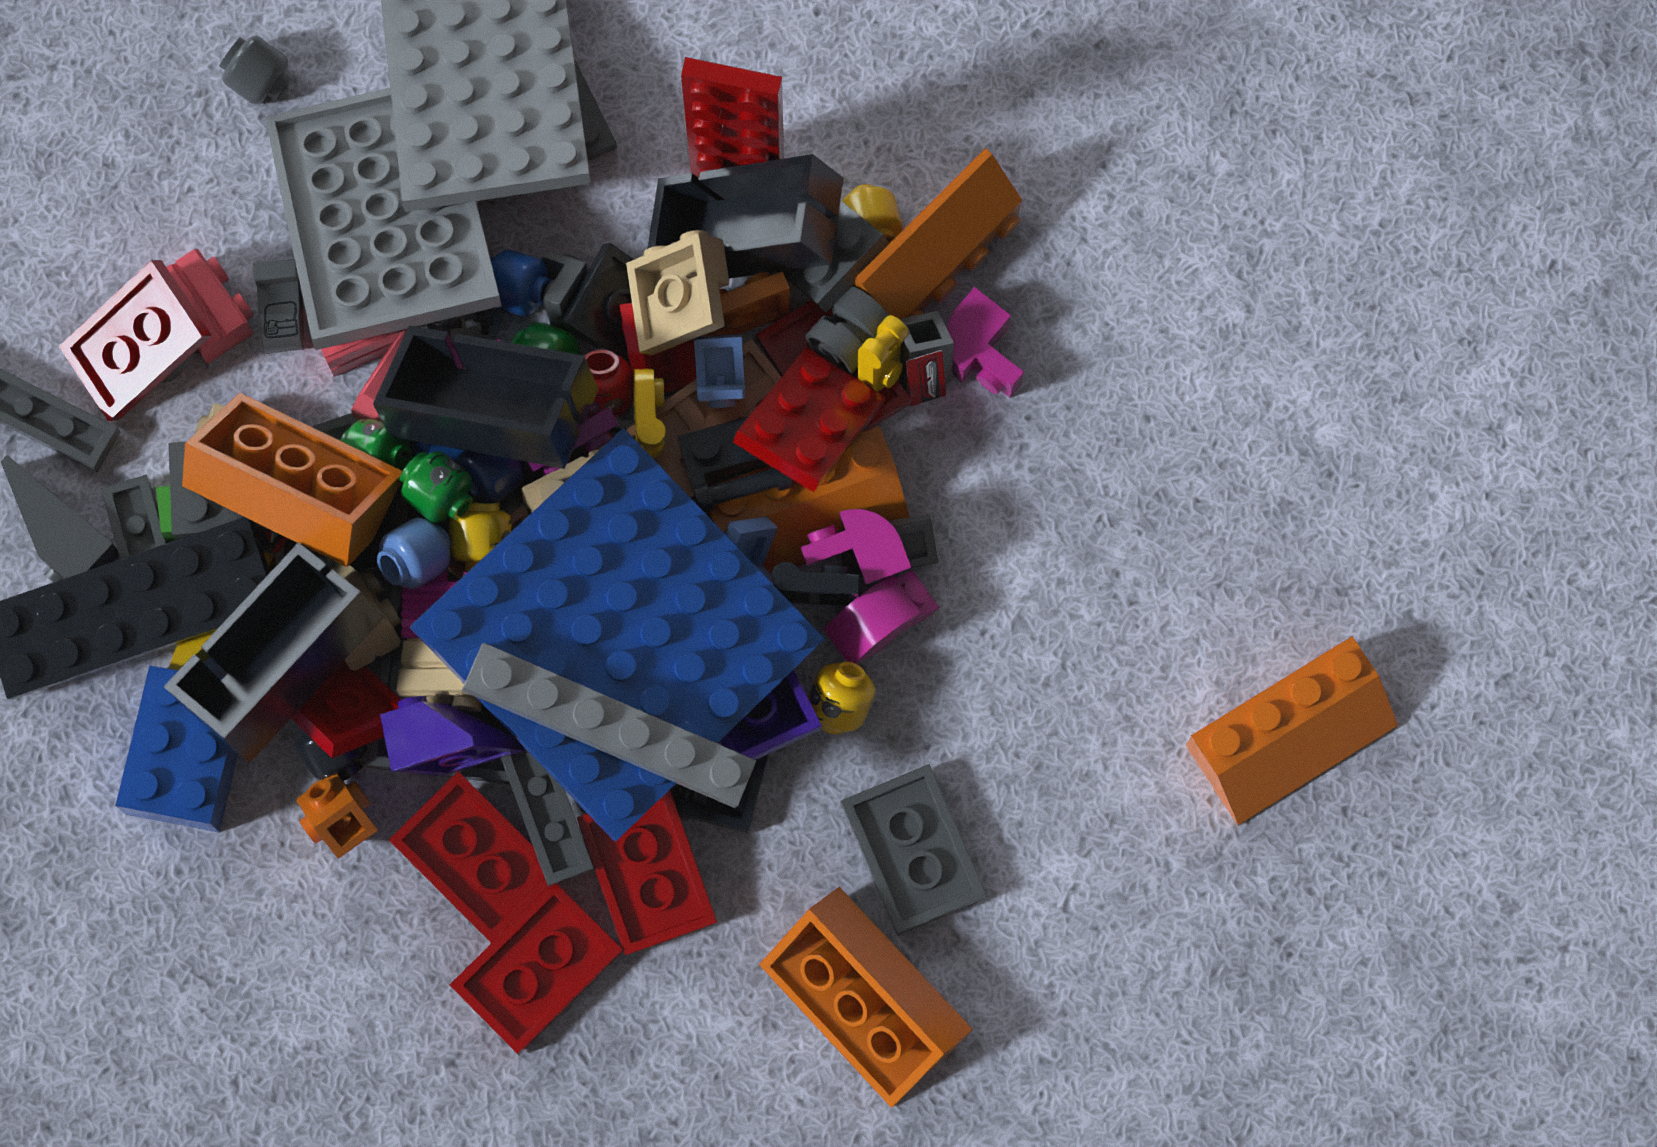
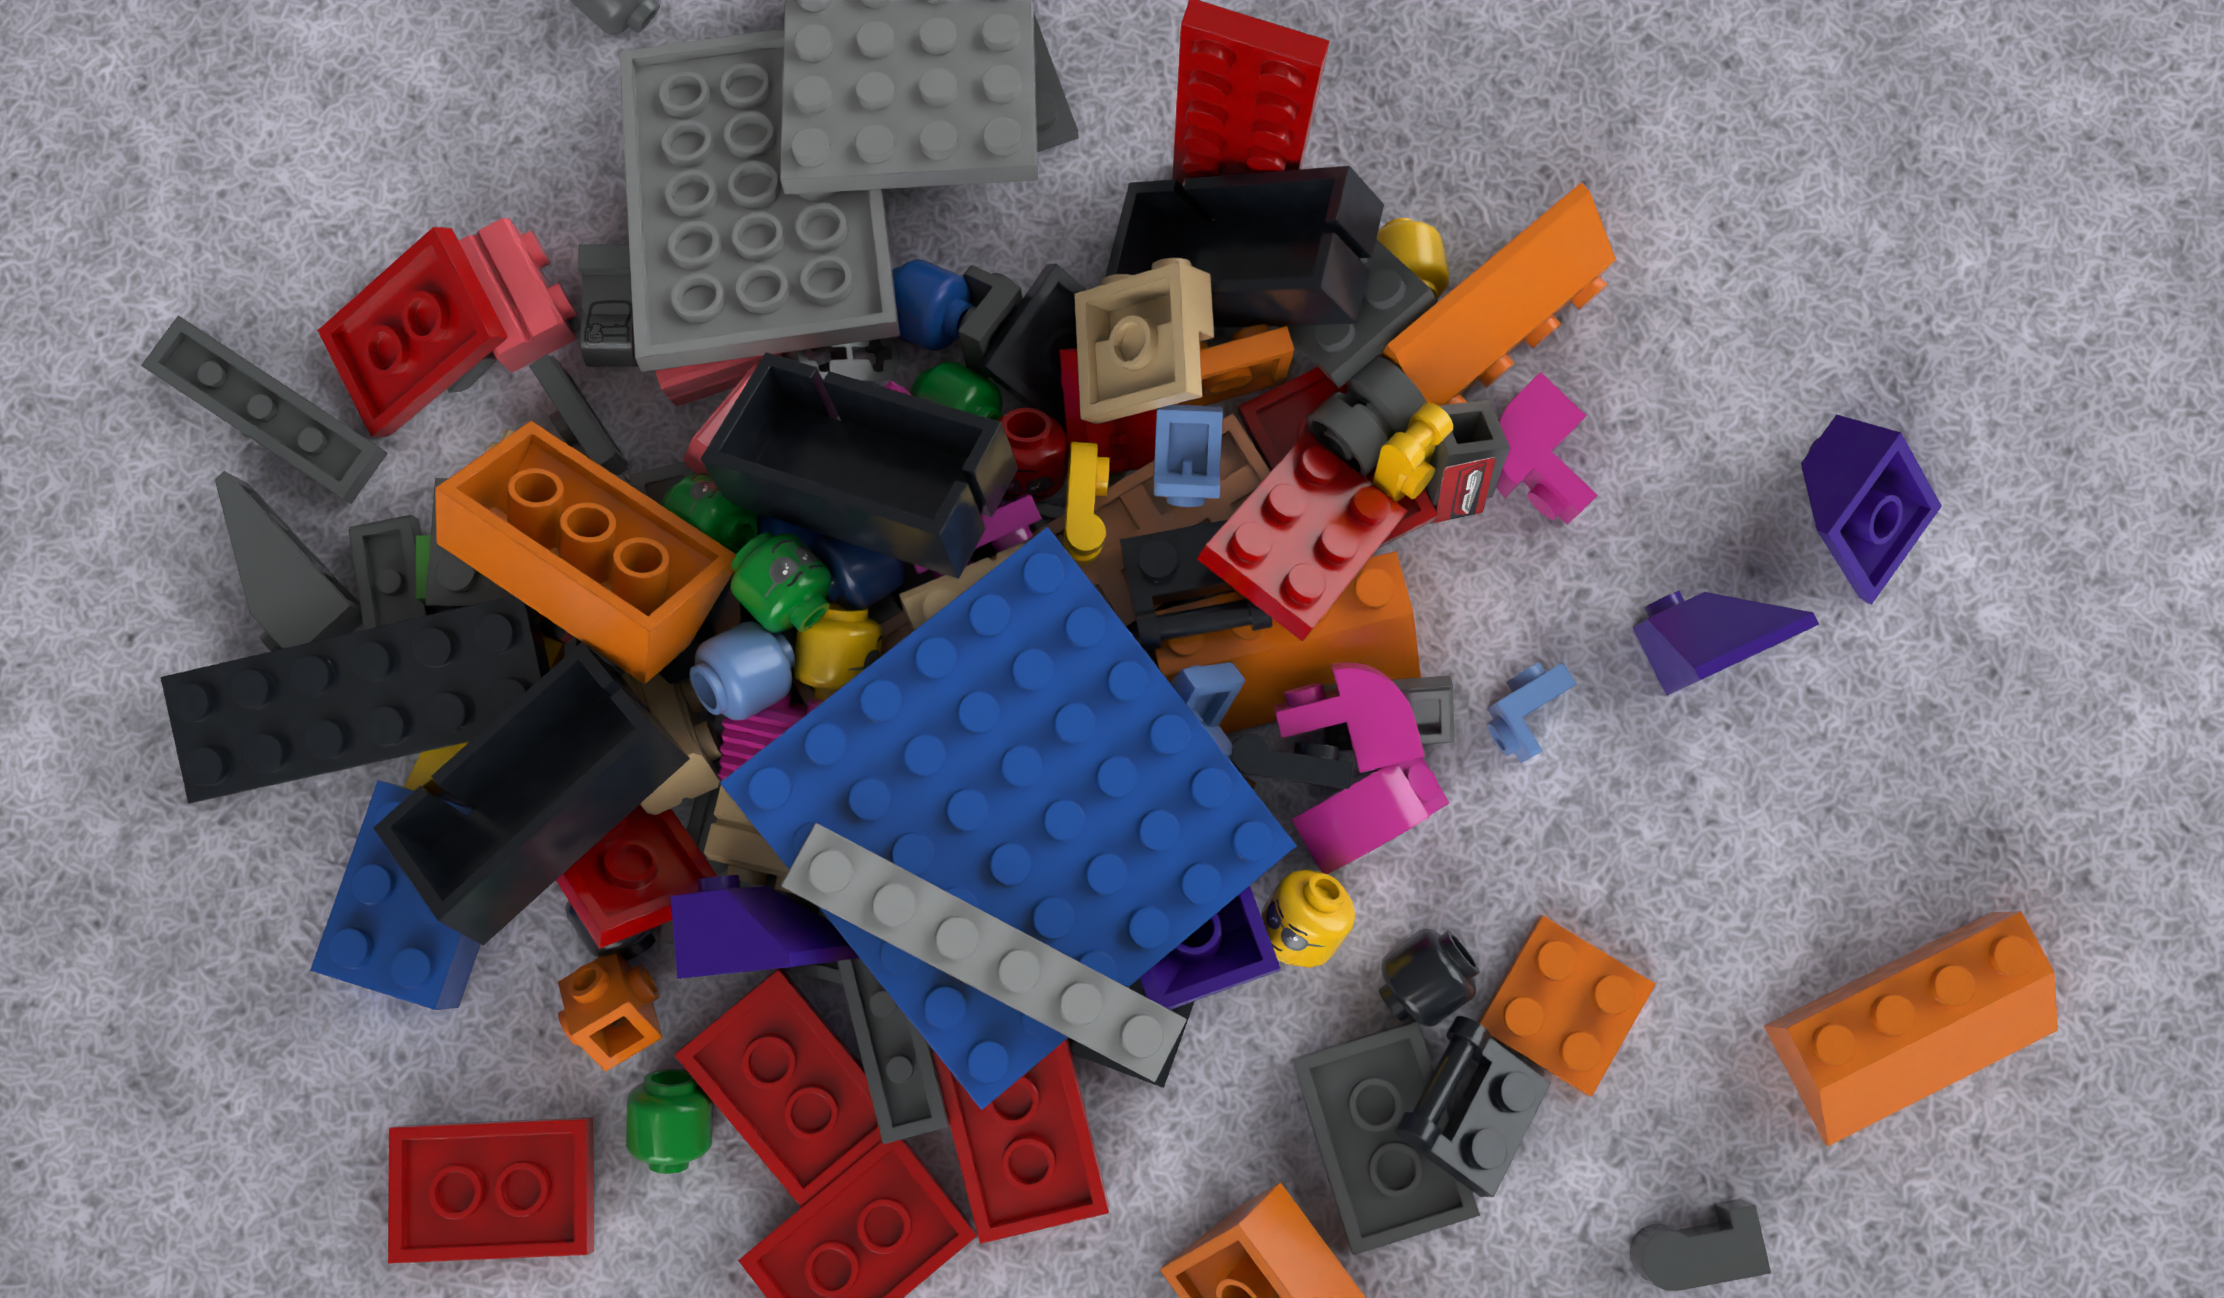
camera: 10 degrees right, 5 degrees up
none -> red plate [388,1117,594,1264]
none -> dark grey plate [529,354,629,475]
none -> green head [626,1069,713,1174]
none -> black head [1379,929,1480,1027]
none -> plate [1395,1016,1551,1197]
none -> orange plate [1477,915,1656,1097]
none -> medium blue bracket [1487,662,1577,763]
none -> dark grey leg [1630,1199,1771,1291]
none -> dark purple slope [1633,591,1819,696]
none -> dark purple slope [1801,414,1942,605]

